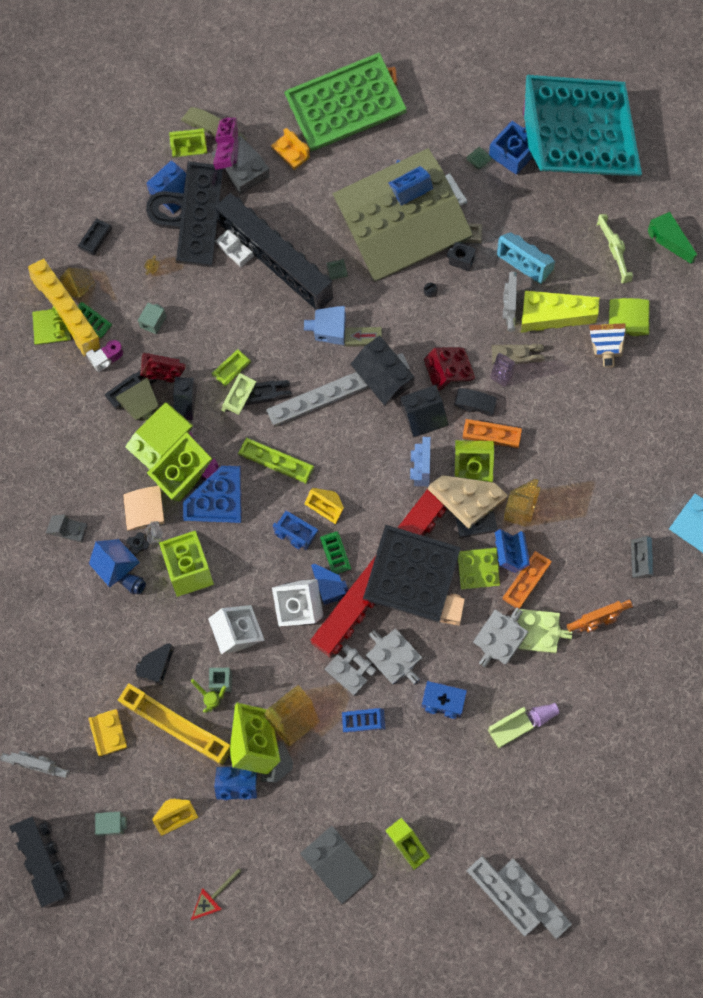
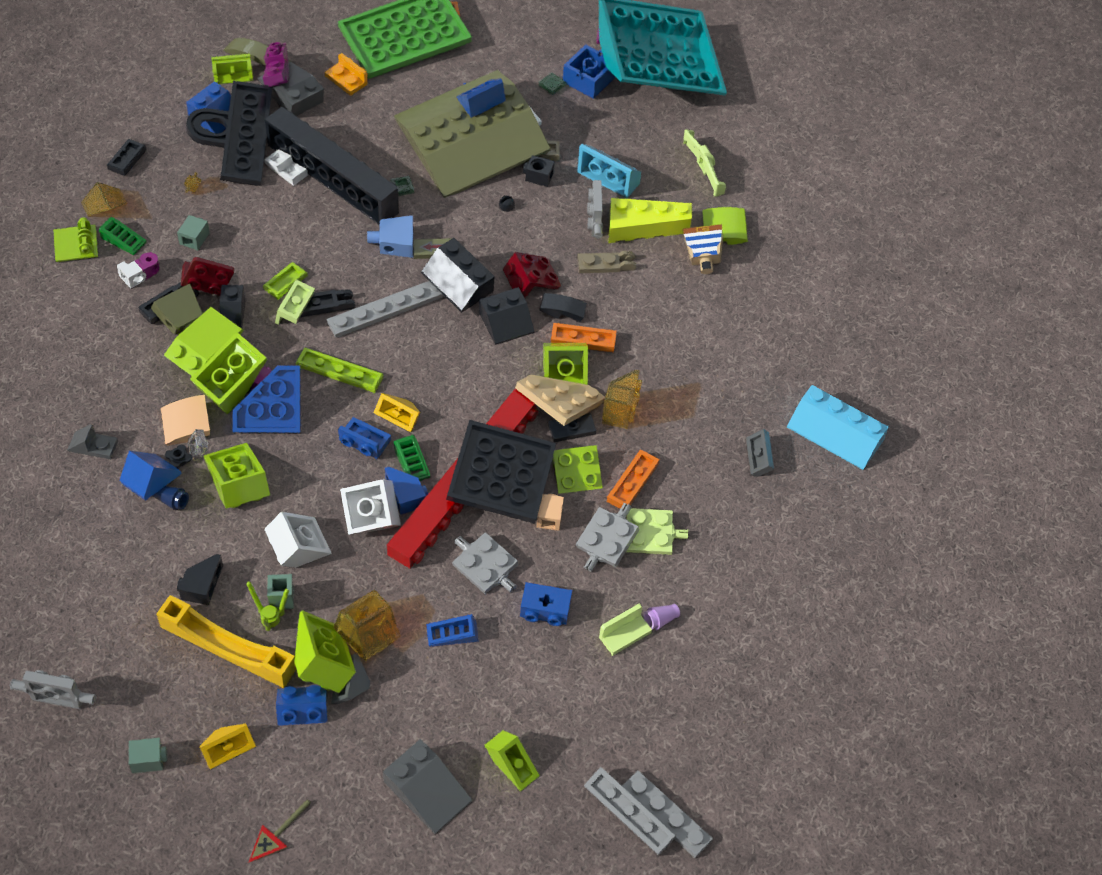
camera: 15 degrees left, 15 degrees down
black wedge [9,816,71,908] -> none
yellow arch [28,259,100,356] -> none
yellow plate [88,709,128,757] -> none
light grey plate [325,645,377,696] -> none
medium blue plate [410,437,430,487] -> none
clear purple slope [490,353,515,387] -> none
blue bracket [495,529,530,573] -> none
orange plate [567,600,633,633] -> none
green slope [648,212,697,264] -> none

